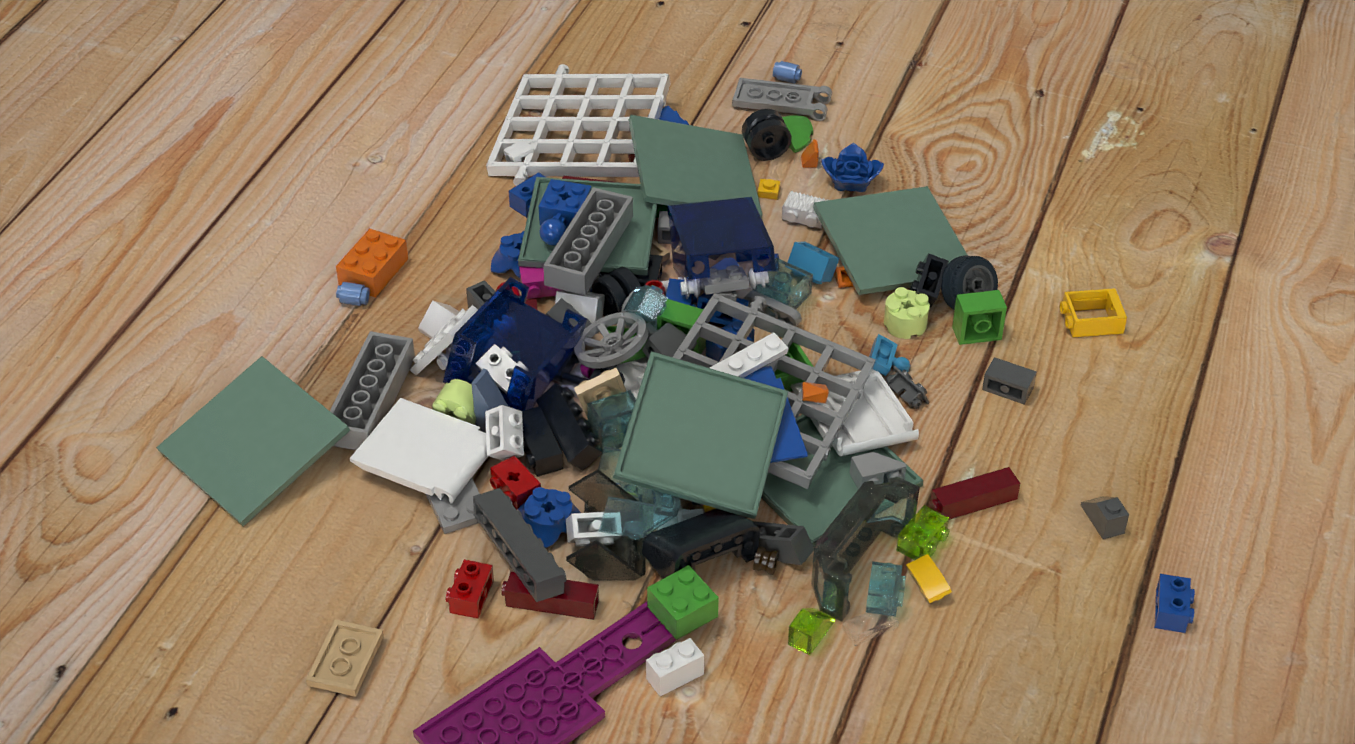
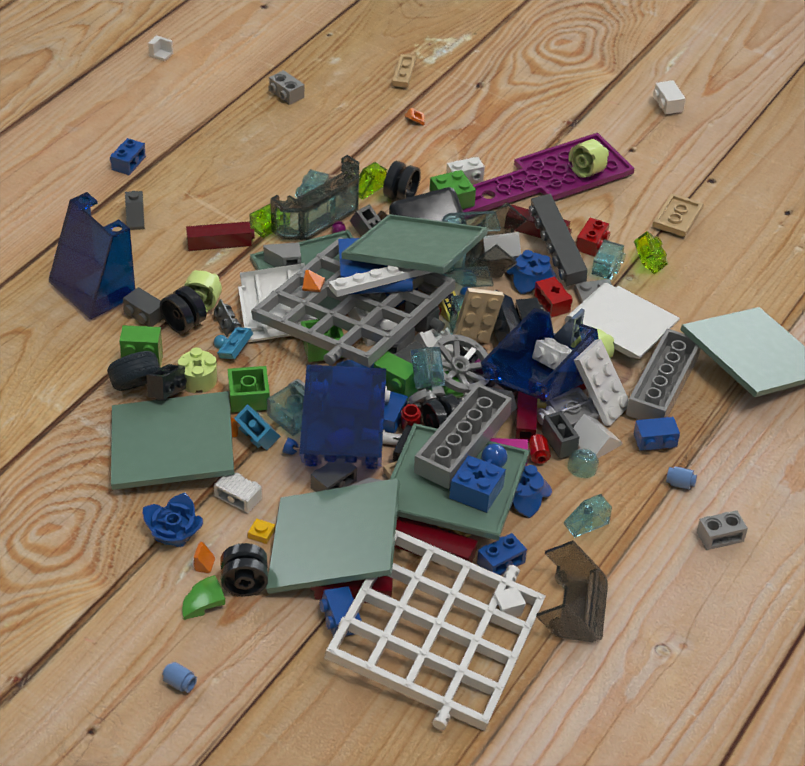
camera: 170 degrees left, 0 degrees up
orange brick [336,228,408,298] -> none
white brick [485,405,524,461] -> none
light grey hinge [732,78,832,121] -> none
yellow slope [906,554,952,603] -> none
yellow window [1059,288,1127,337] -> none
none -> clear blue windscreen [49,192,136,320]
none -> black wheel [159,286,207,334]
none -> yellowish green brick [184,270,222,313]
none -> bright green brick [228,366,270,412]
none -> black wheel [383,160,421,200]
none -> clear smoke windscreen [536,540,608,643]
none -> clear light blue slope [564,494,612,537]
none -> clear light blue hair [568,449,599,478]
none -> yellowish green brick [569,139,609,178]
none -> clear light blue brick [592,240,626,280]
none -> blue brick [633,417,680,451]
none -> clear neon green brick [634,231,668,274]
none -> light grey brick [697,510,748,550]

